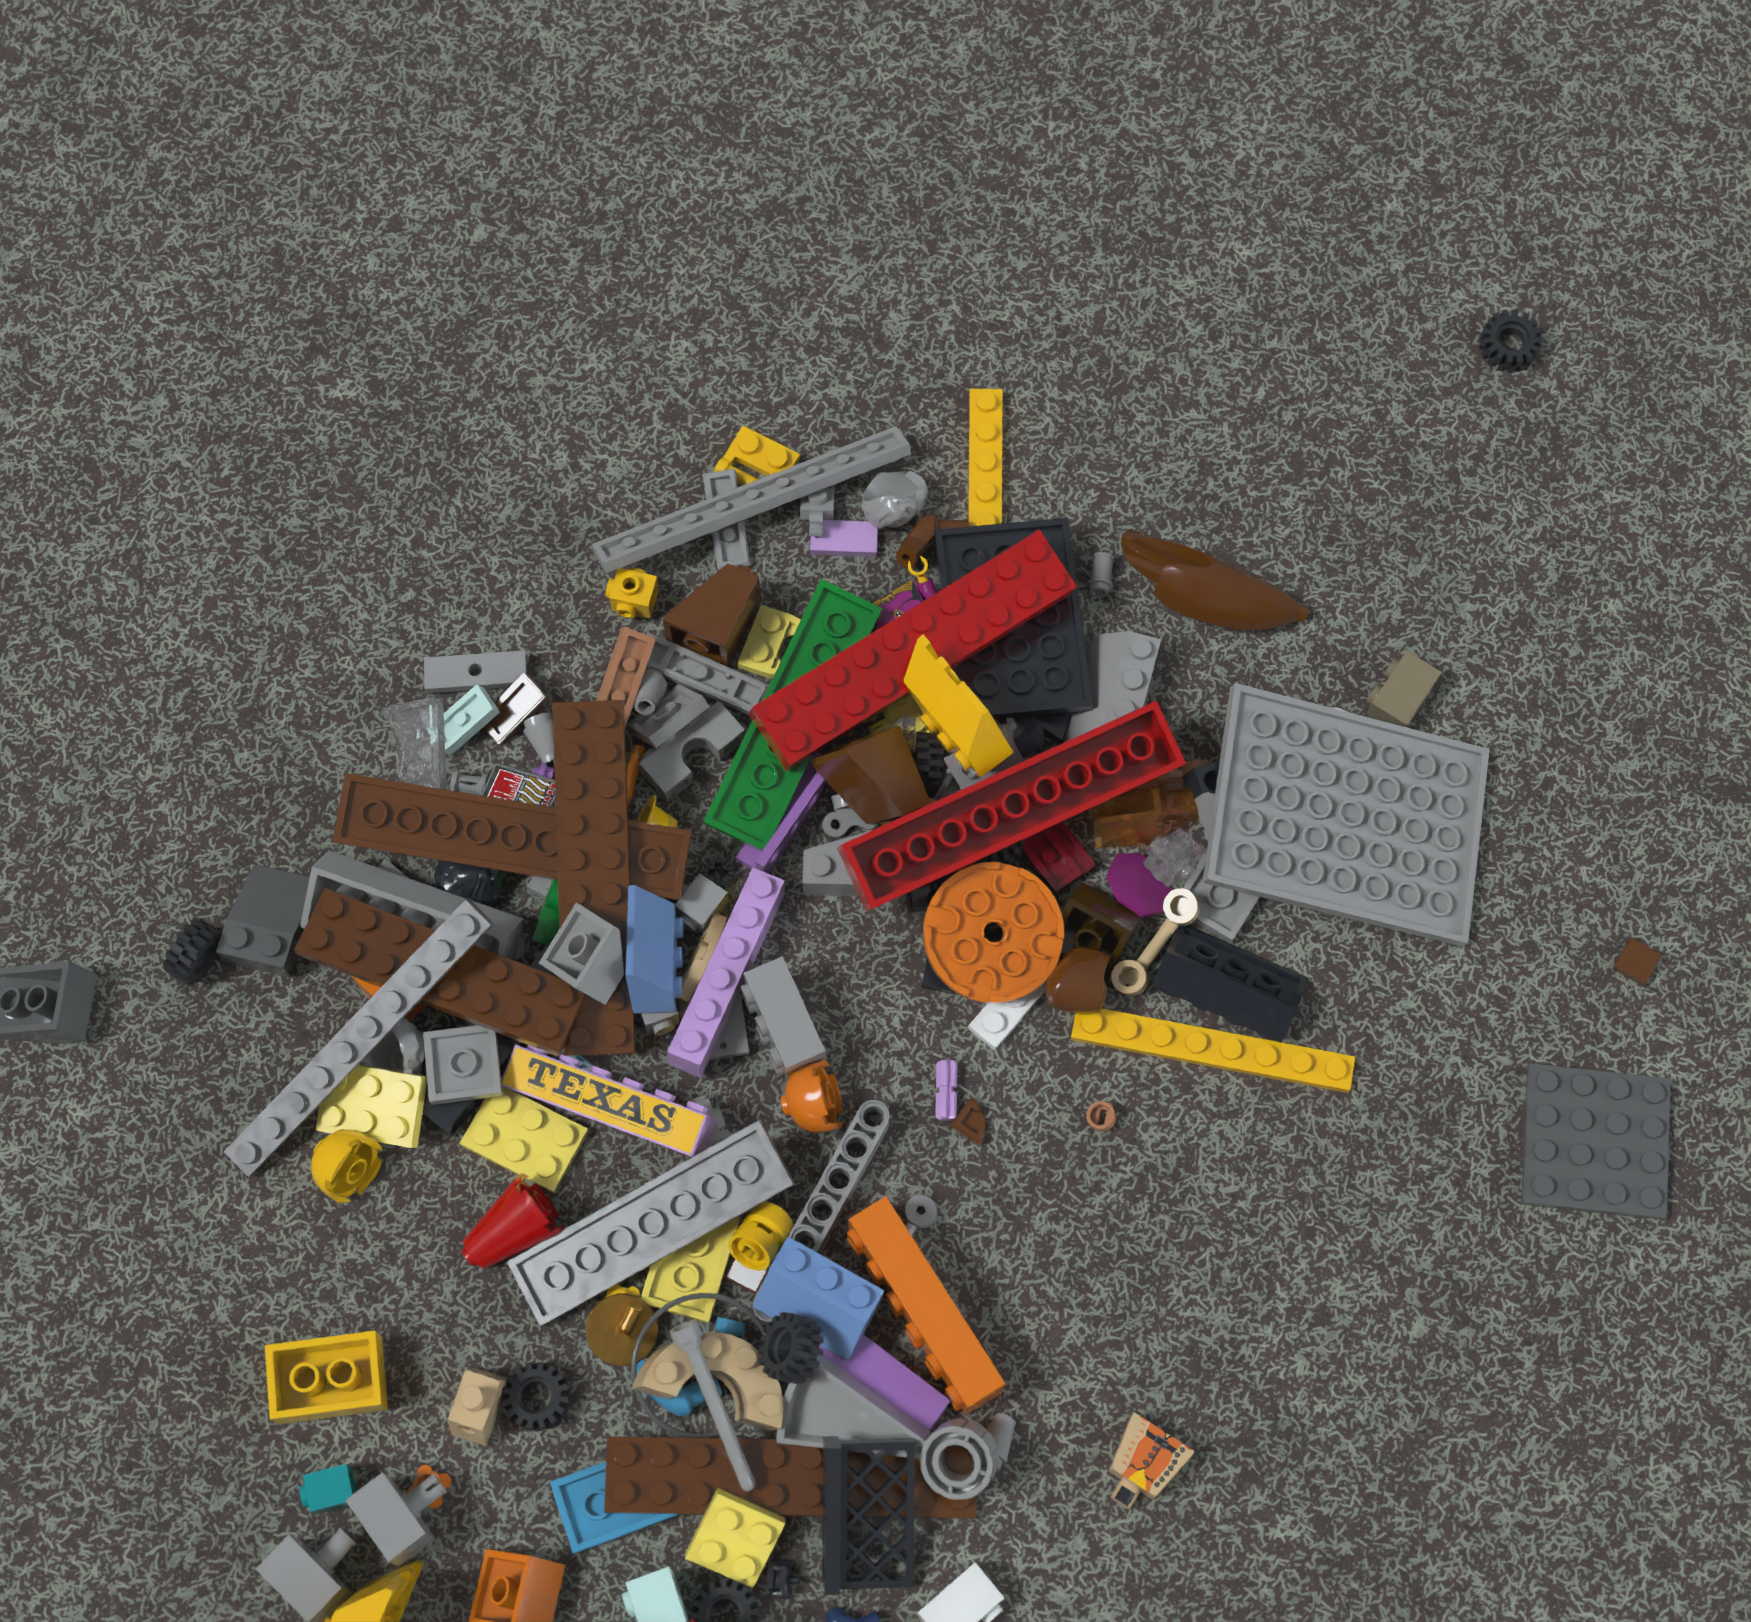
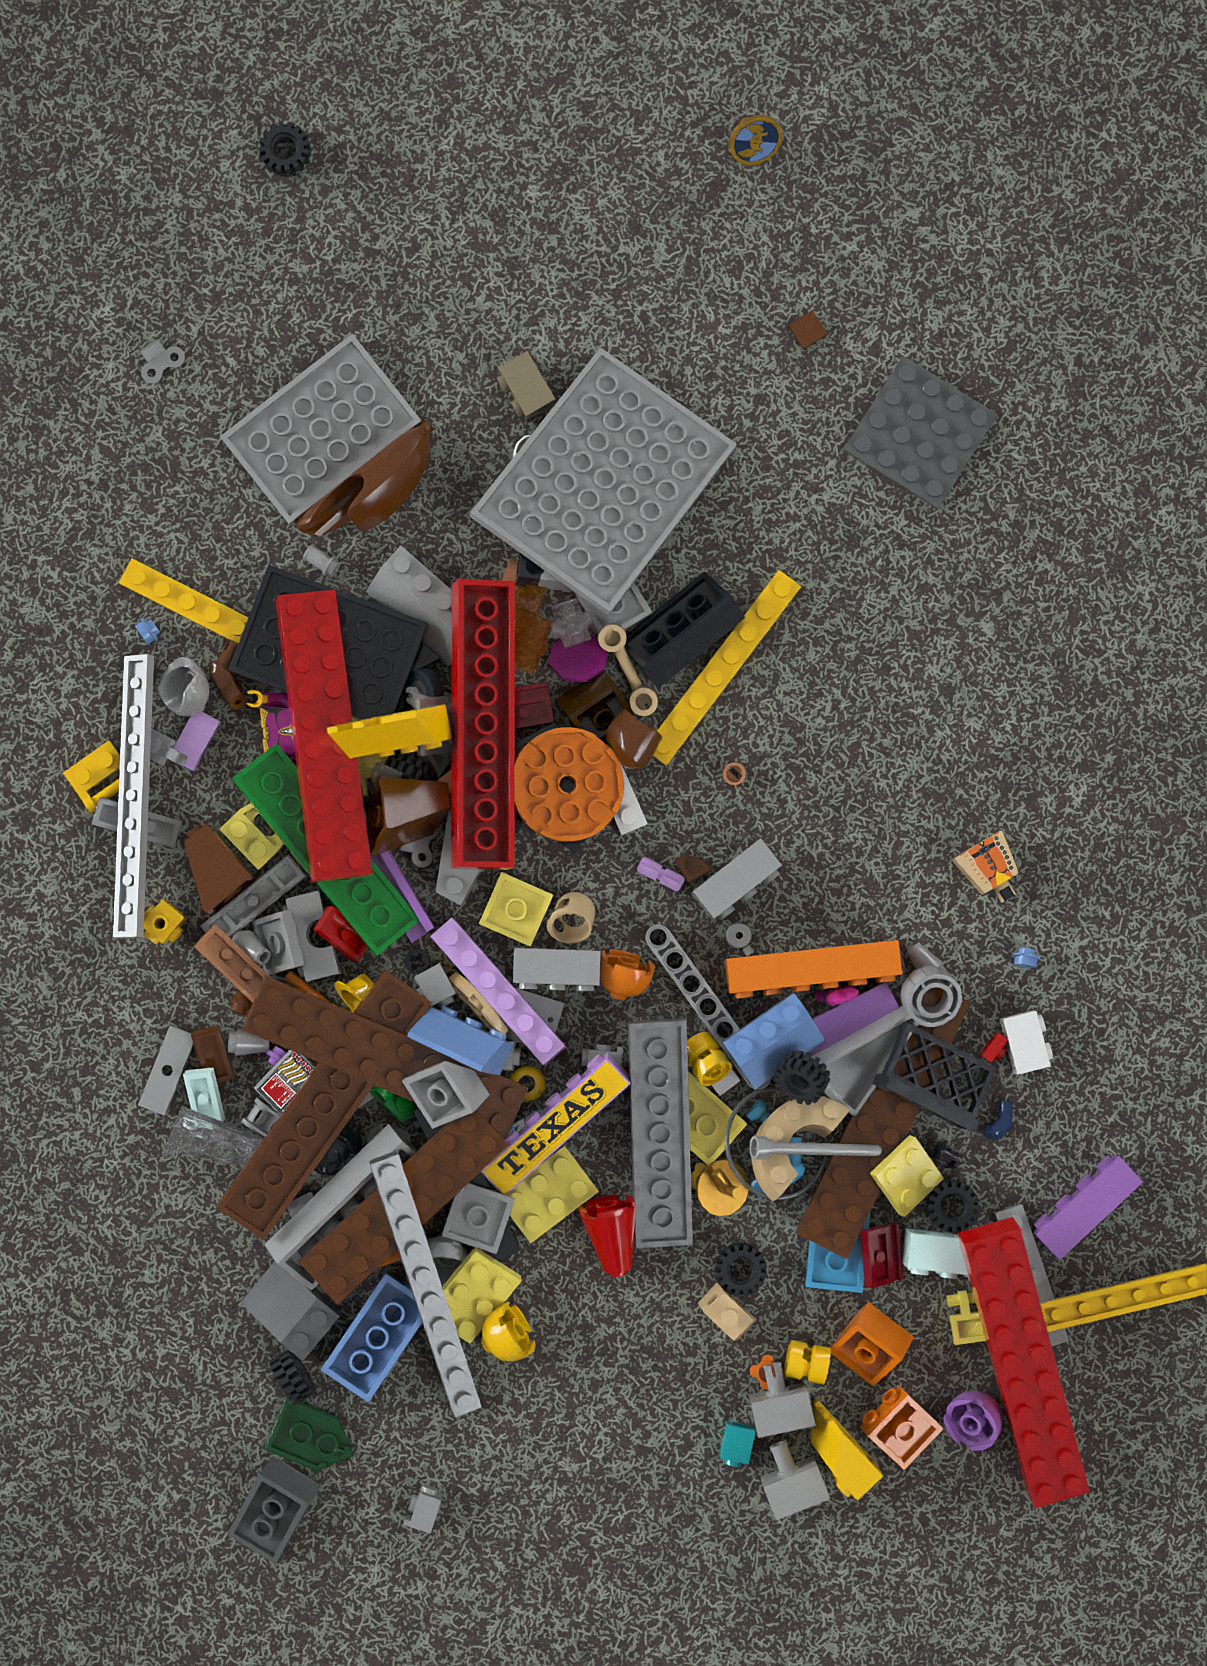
camera: 60 degrees left, 15 degrees up
yellow brick [265,1331,388,1425] -> none
none -> medium blue plate [135,618,160,644]
none -> light grey piece [140,339,185,383]
none -> light grey plate [220,334,422,525]
none -> dark green tile [264,1395,354,1472]
none -> red plate [314,906,368,962]
none -> medium blue slope [321,1270,422,1402]
none -> light grey brick [403,1485,443,1534]
none -> light yellow plate [479,872,553,947]
none -> yellow piece [510,1066,546,1102]
none -> tan helmet [547,892,595,943]
none -> light grey brick [691,838,782,920]
none -> yellow wheel [784,1340,831,1385]
none -> dark pink rock [816,986,859,1006]
none -> dark red plate [860,1222,903,1288]
none -> red plate [979,1032,1008,1062]
none -> medium blue plate [1013,948,1041,968]

